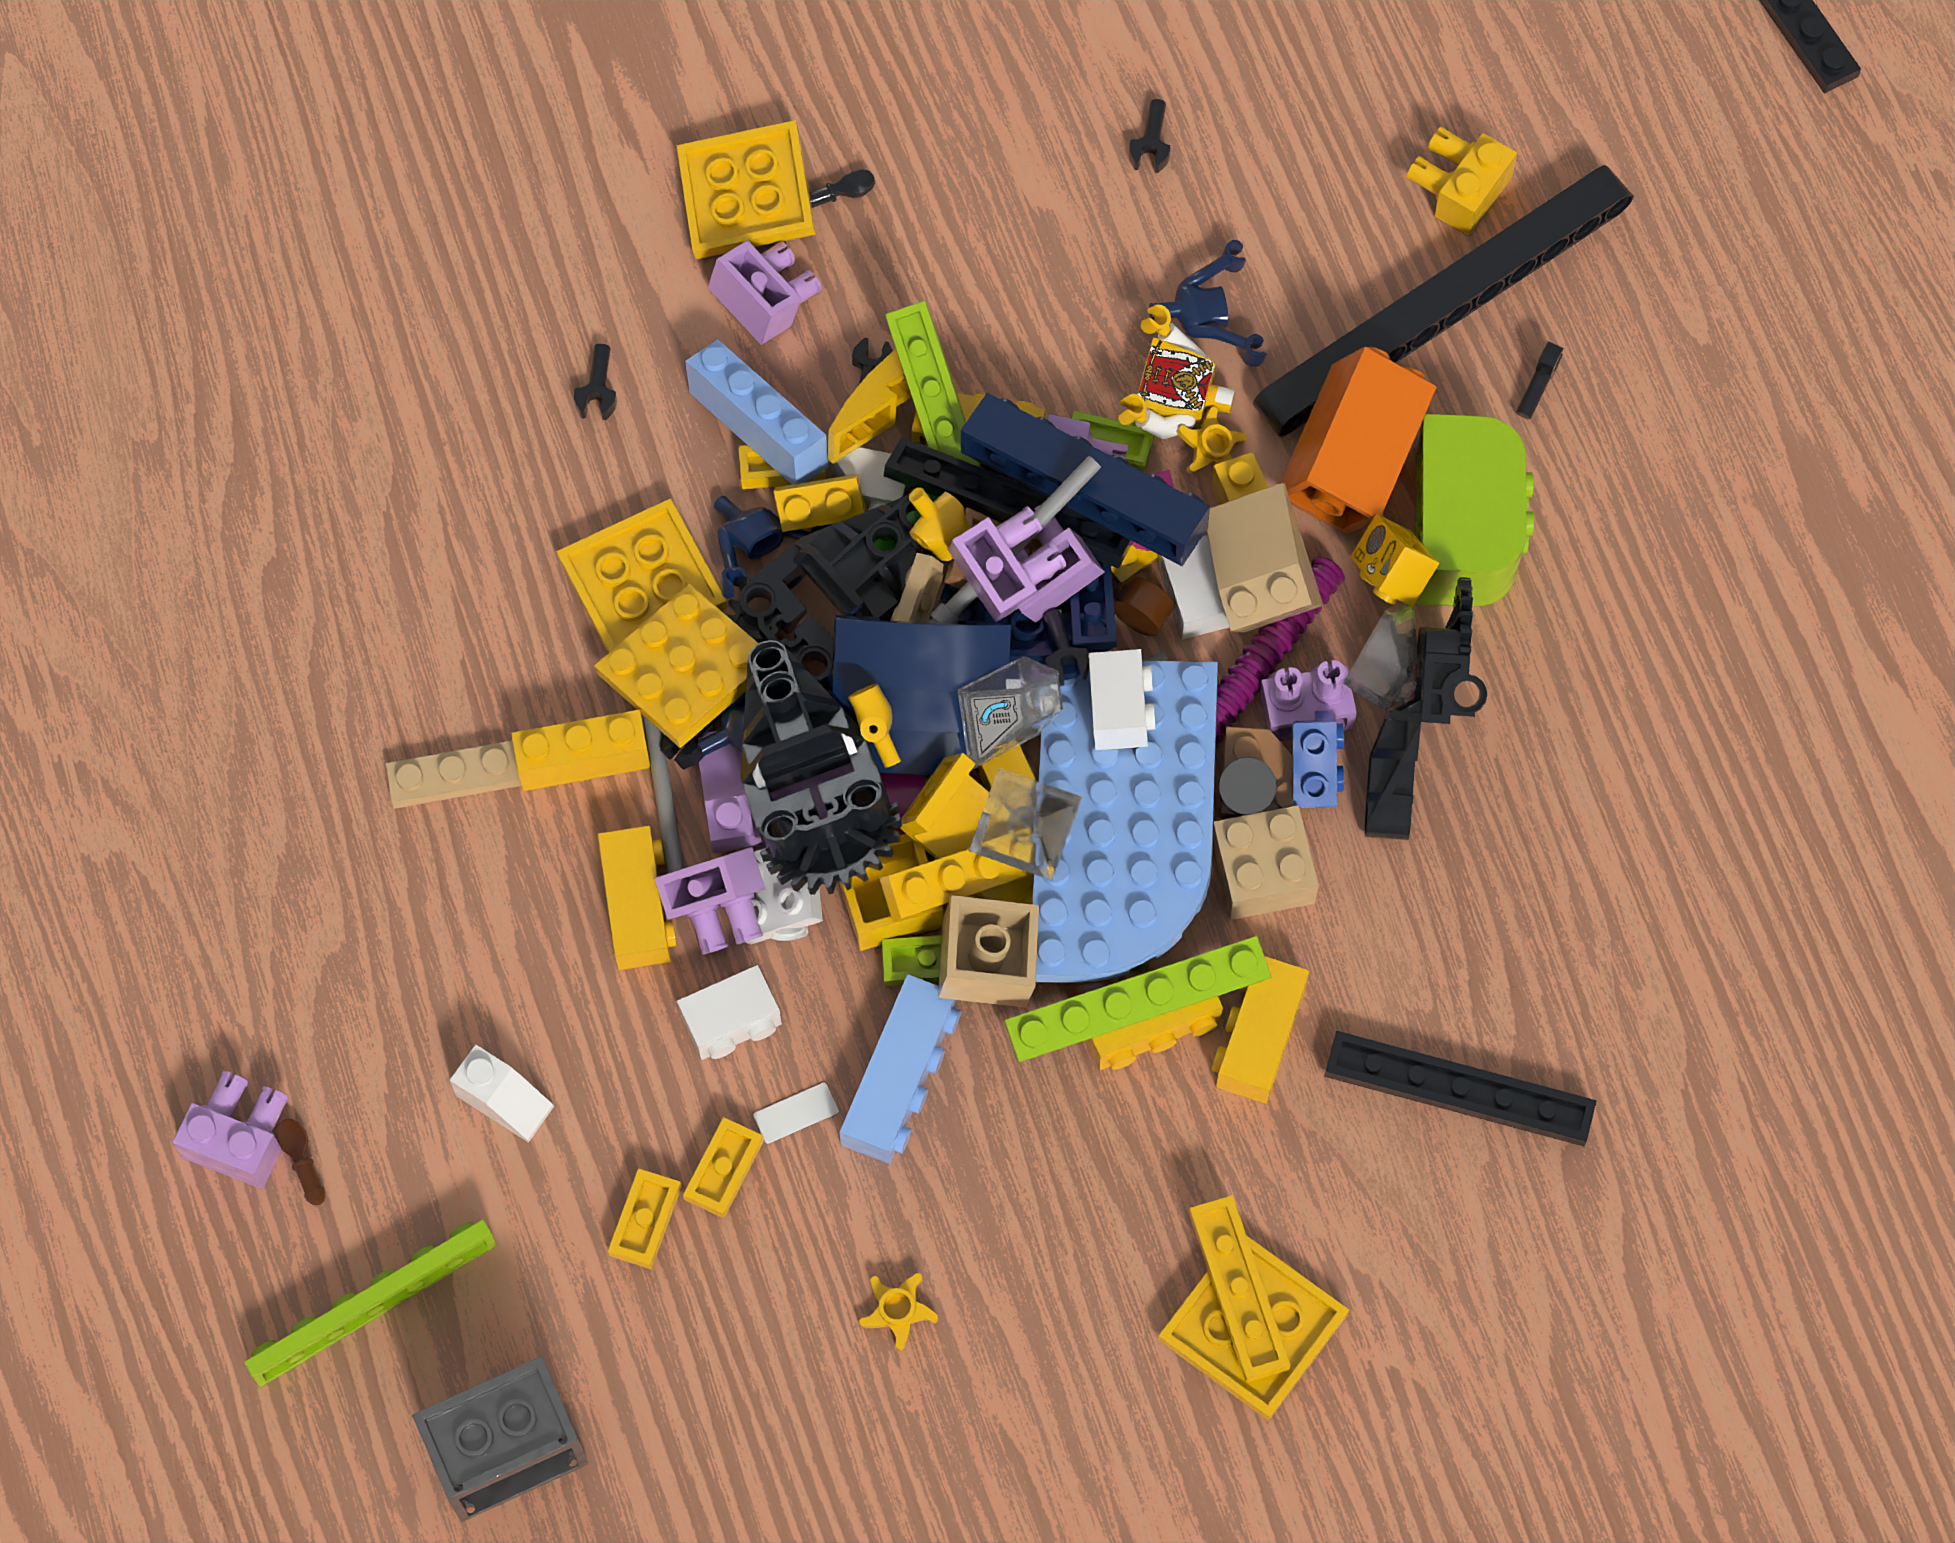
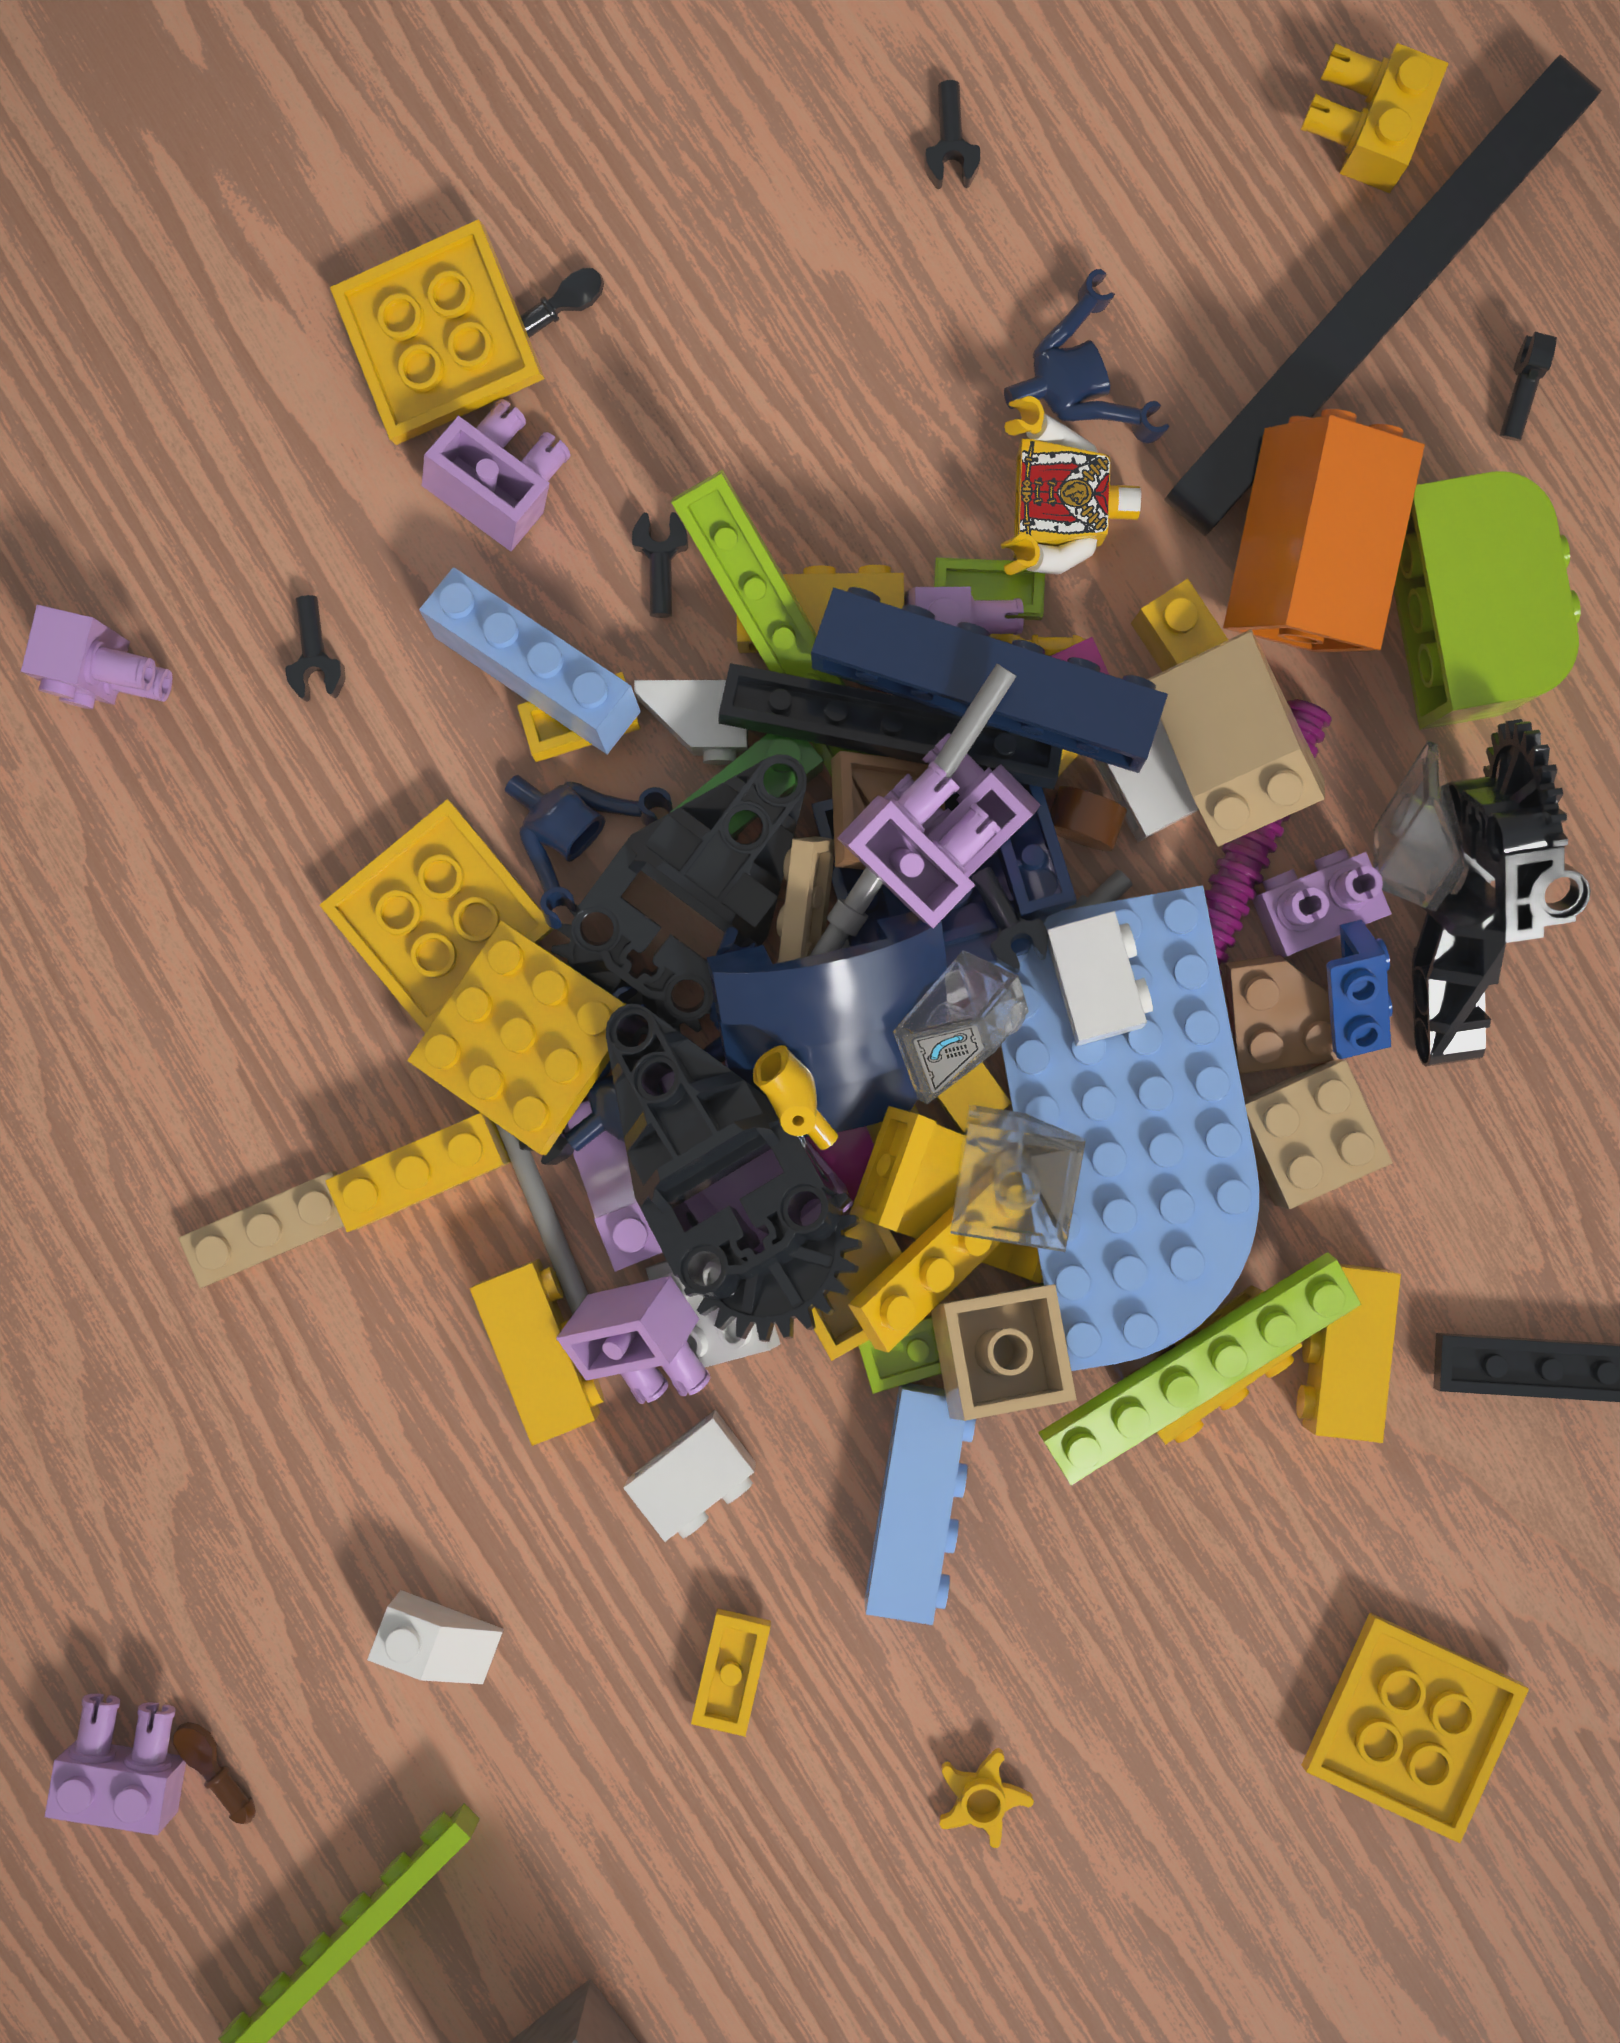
camera: 15 degrees left, 20 degrees up
yellow plate [608,1168,682,1270] -> none
white sticker [753,1083,839,1144] -> none
yellow plate [774,474,866,532] -> none
yellow slope [827,349,912,464] -> none
yellow piece [909,488,971,561] -> none
yellow animal [1176,406,1247,474] -> none
yellow plate [1189,1195,1291,1383] -> none
dark grey piece [1218,758,1276,815] -> none
yellow brick [1350,514,1440,607] -> none
none -> lavender brick [21,605,172,709]

